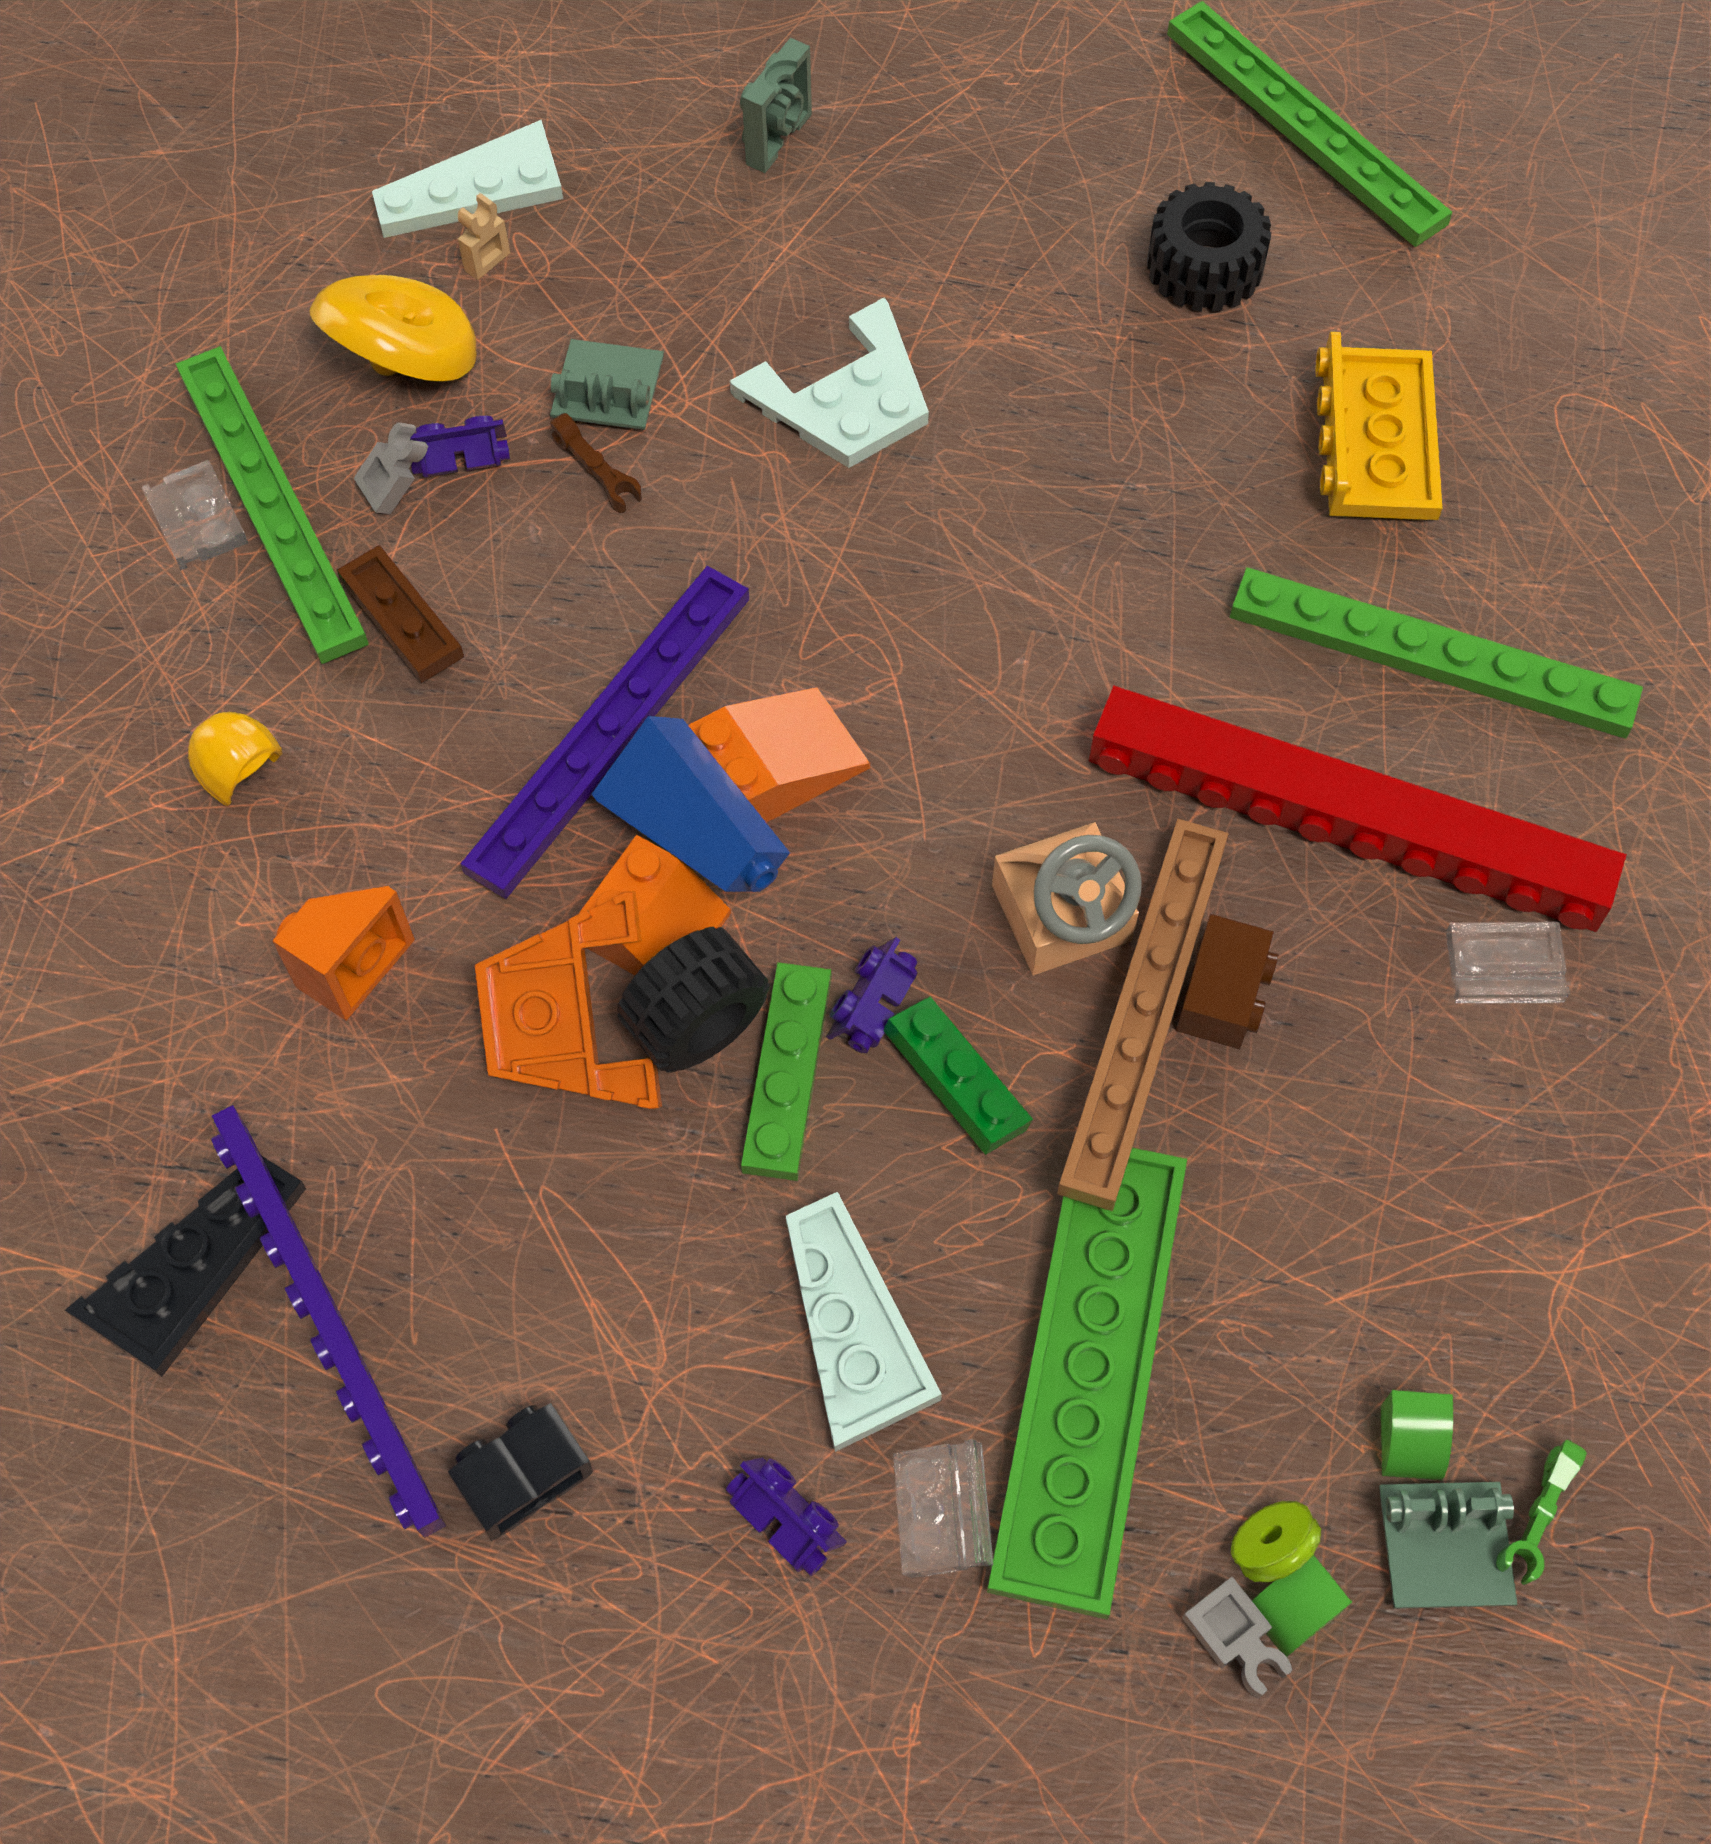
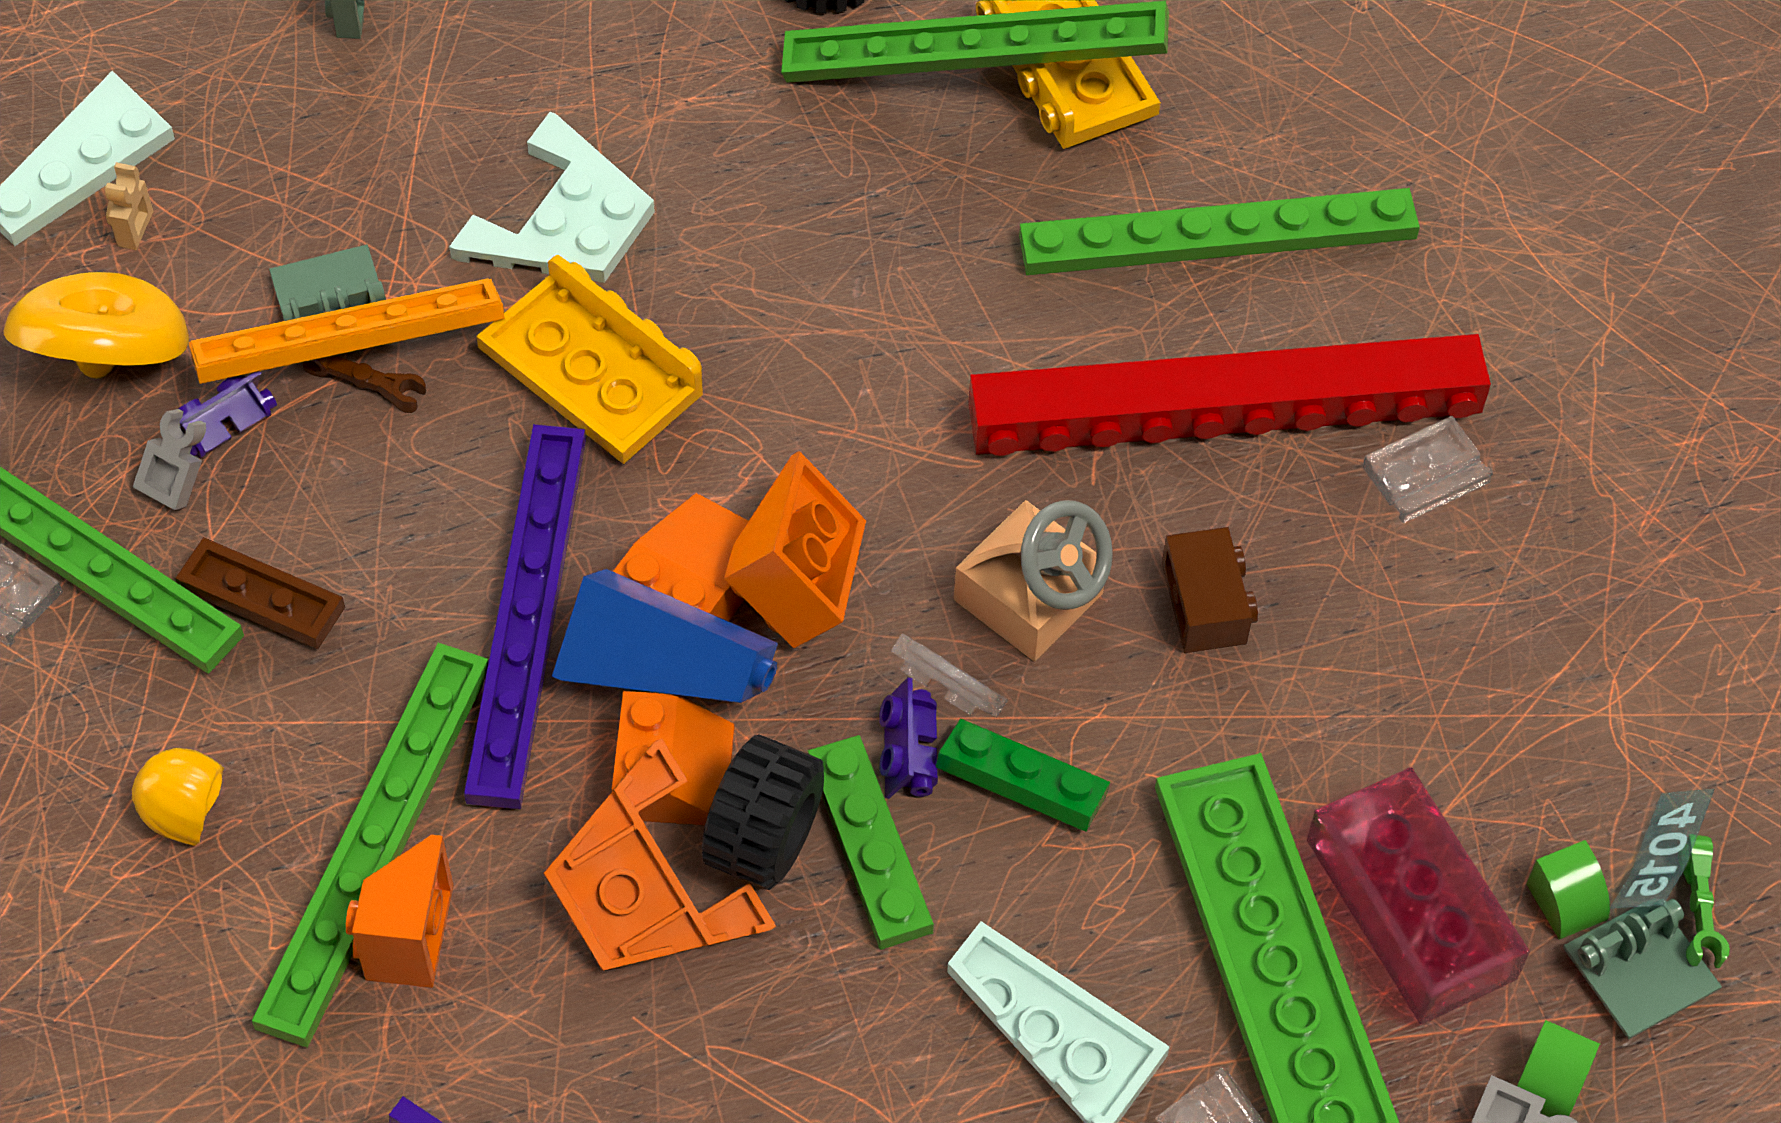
camera: 30 degrees left, 5 degrees down
medium nougat plate [1057,818,1229,1211] -> none
lime piece [1231,1501,1321,1582] -> none
none -> light orange tile [188,278,505,384]
none -> bright green plate [252,643,489,1048]
none -> yellow bracket [476,255,703,464]
none -> orange slope [724,451,866,648]
none -> bright green plate [781,0,1169,83]
none -> clear plate [891,633,1008,718]
none -> clear pink brick [1306,767,1530,1025]
none -> clear light blue sticker [1610,789,1715,909]

